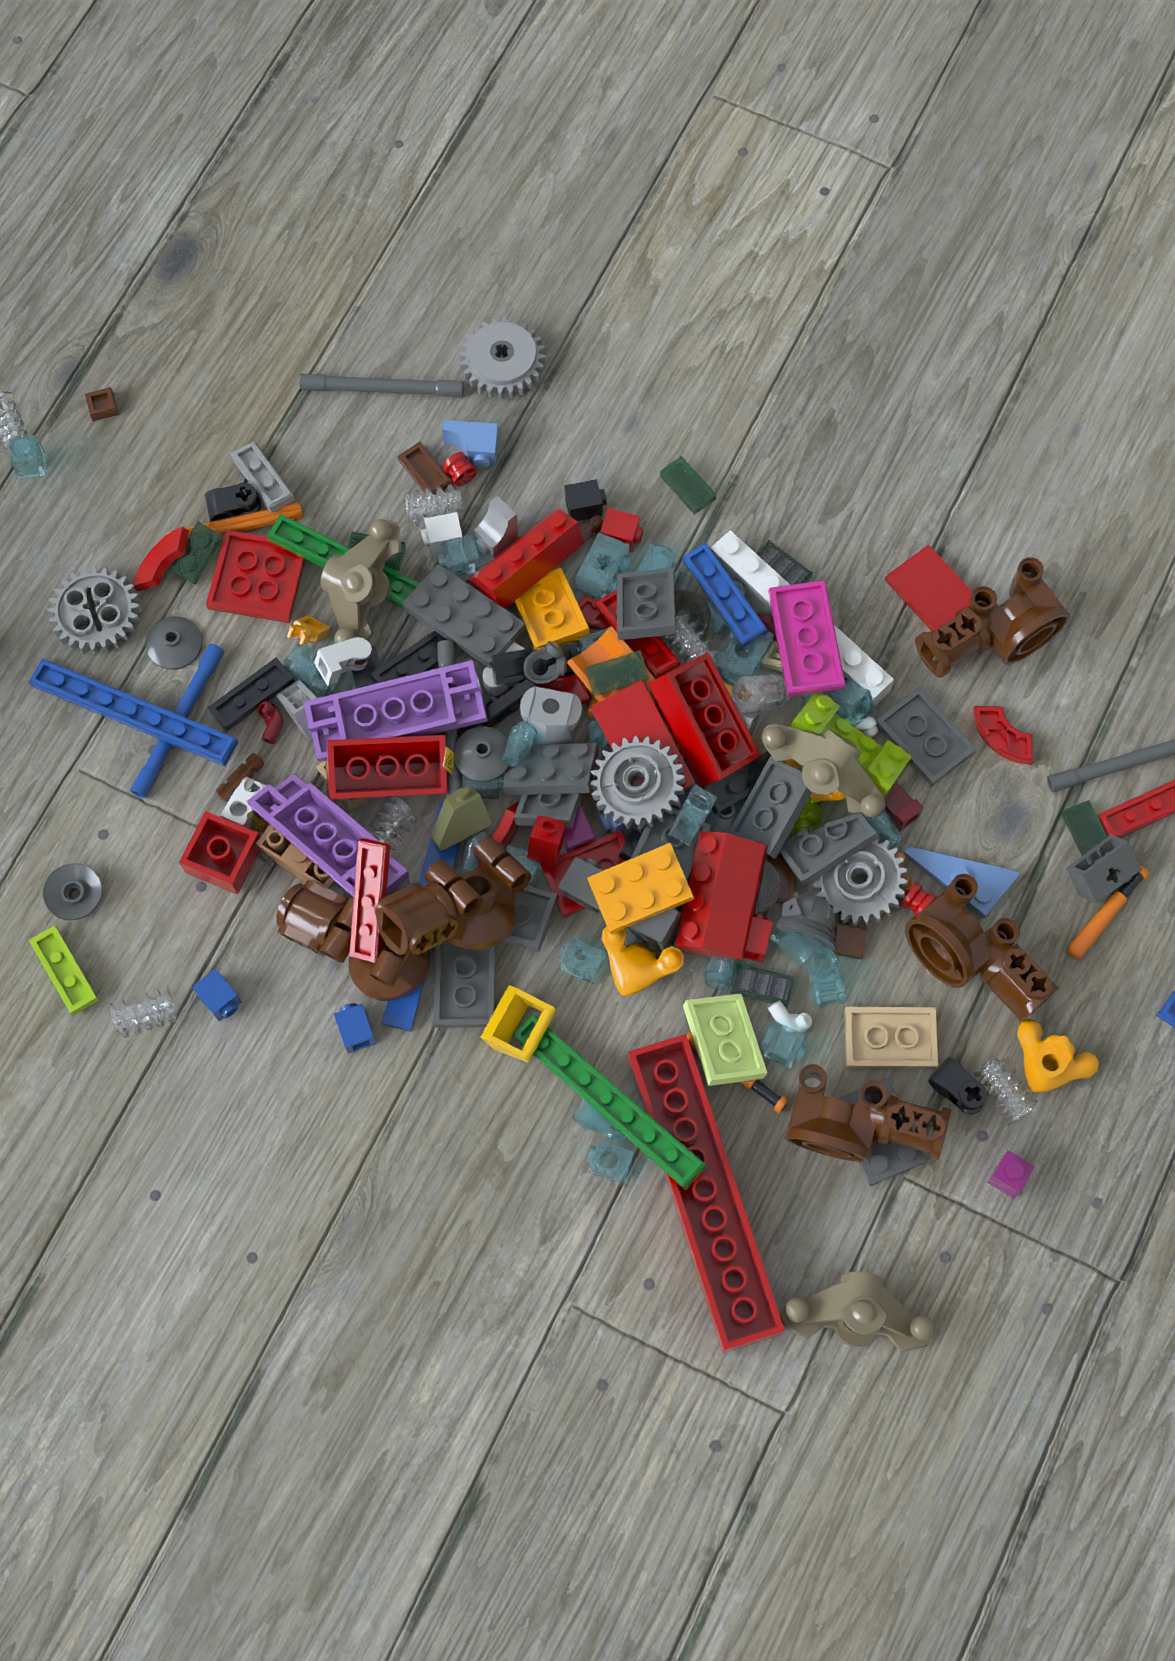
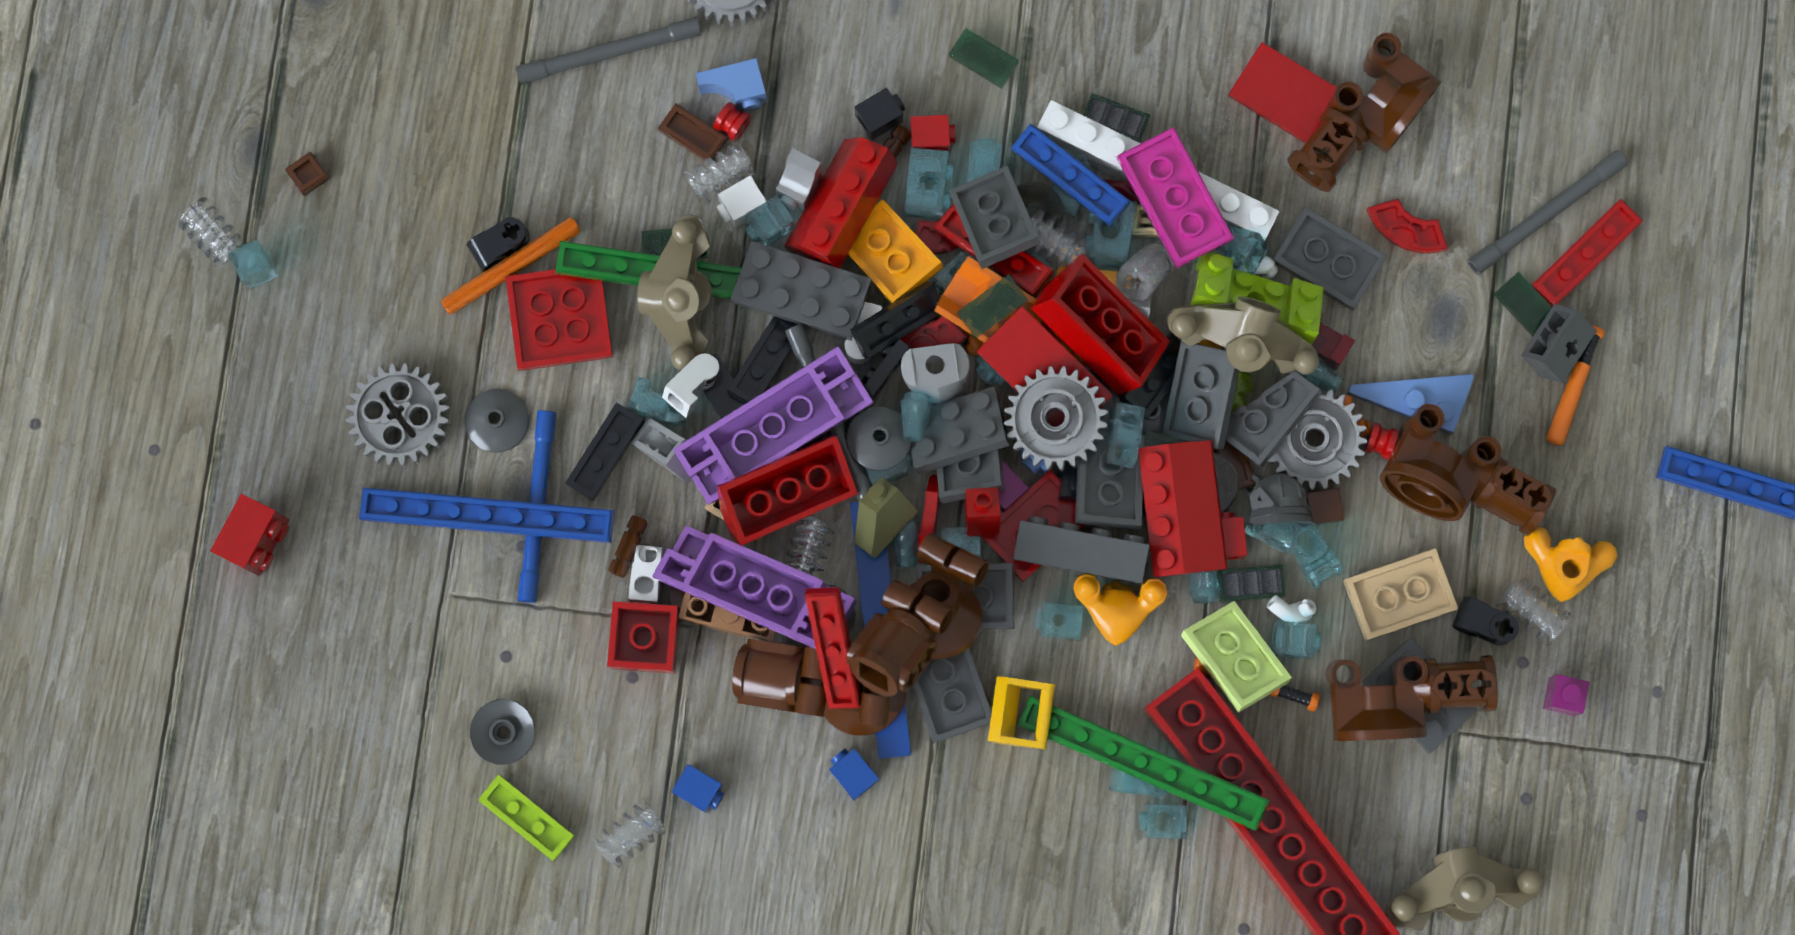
camera: 20 degrees left, 10 degrees up
red tile [133,526,189,591] -> none
clear green plate [170,521,224,584] -> none
light grey tile [230,441,295,513] -> none
clear yellow piece [247,812,267,831] -> none
dark red arm [258,701,284,744] -> none
light orange plate [287,615,332,645] -> none
yellow sticker [443,747,454,774] -> none
dark grey piece [523,641,567,684] -> none
light orange plate [587,843,694,934] -> none

